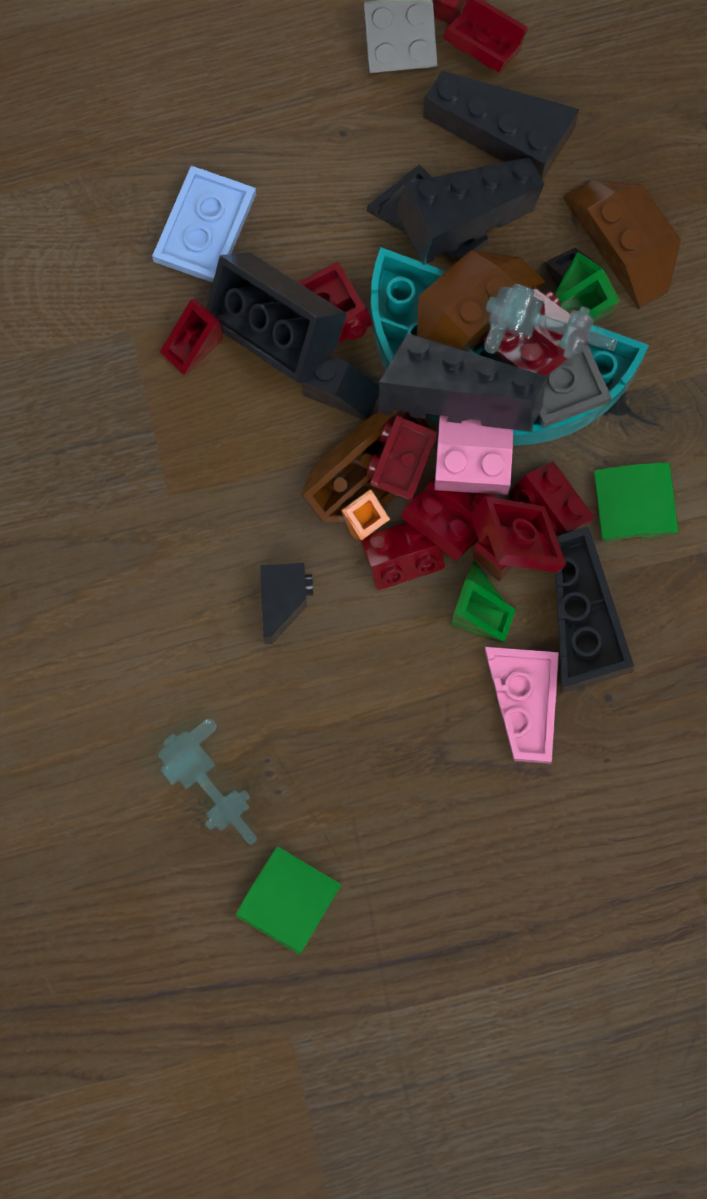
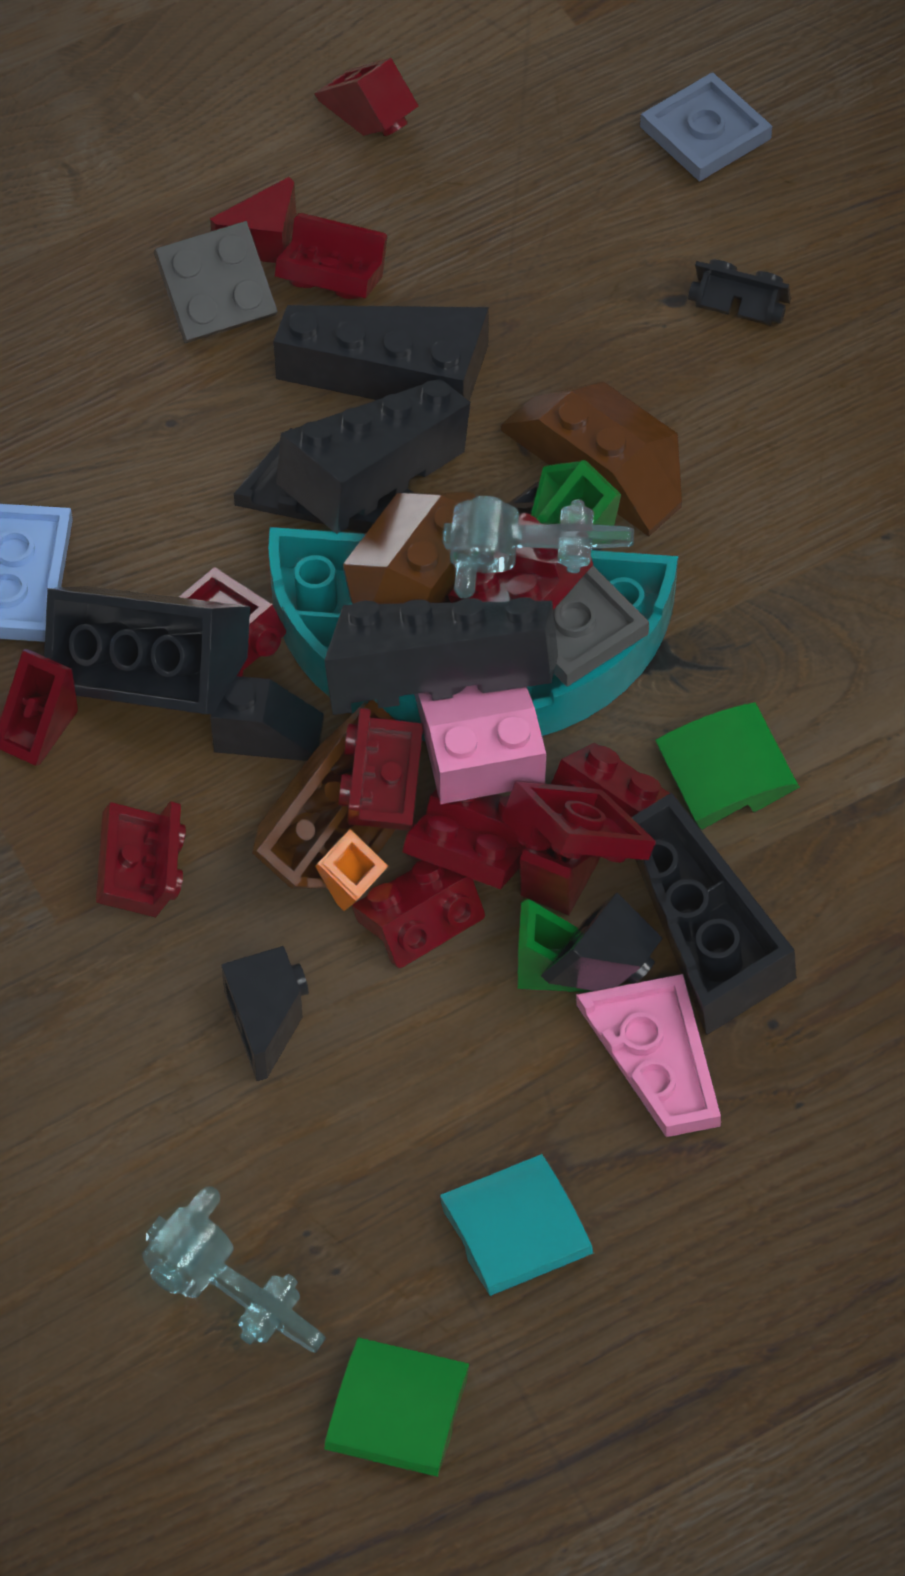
camera: 15 degrees left, 20 degrees down
none -> dark red bracket [96,801,186,918]
none -> teal slope [440,1154,593,1296]
none -> black slope [541,893,663,991]

